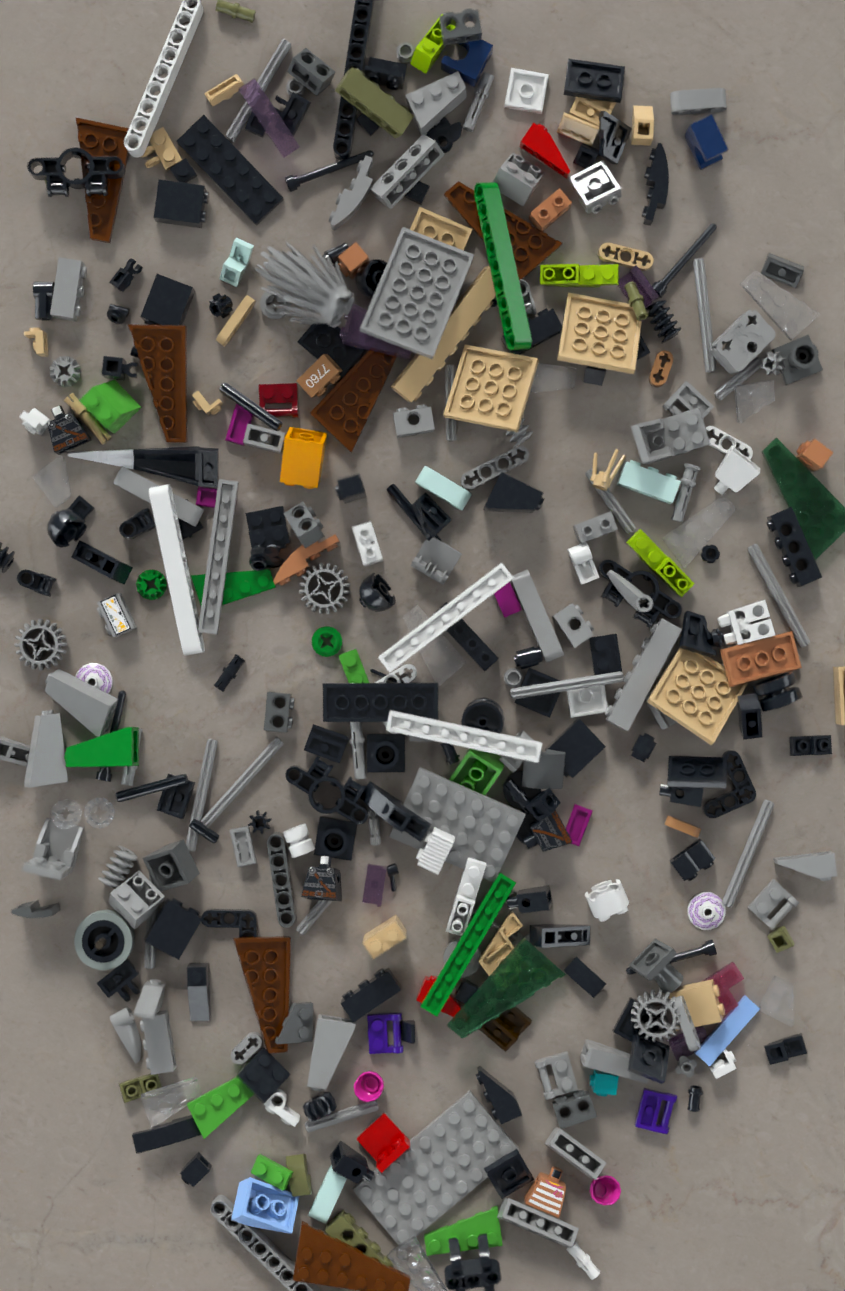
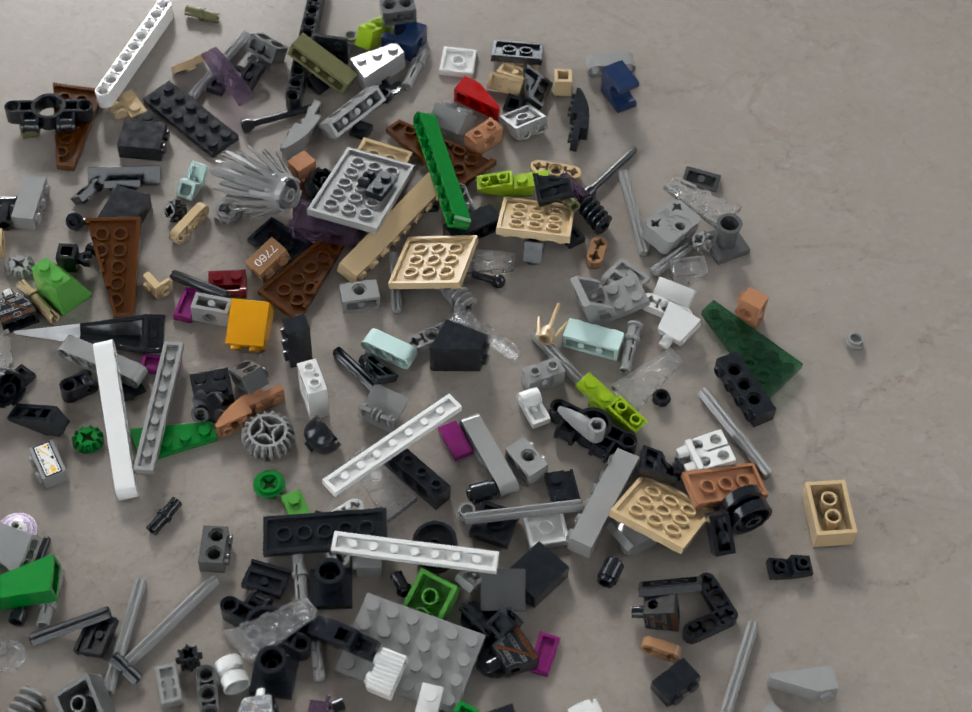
camera: 10 degrees left, 35 degrees down
none -> bracket [87,165,161,191]
none -> clear wing [223,596,319,665]
none -> black hinge [357,170,398,202]
none -> clear wing [450,302,520,361]
none -> black bar [471,271,506,288]
none -> black wing [532,173,575,207]
none -> white slope [653,277,697,308]

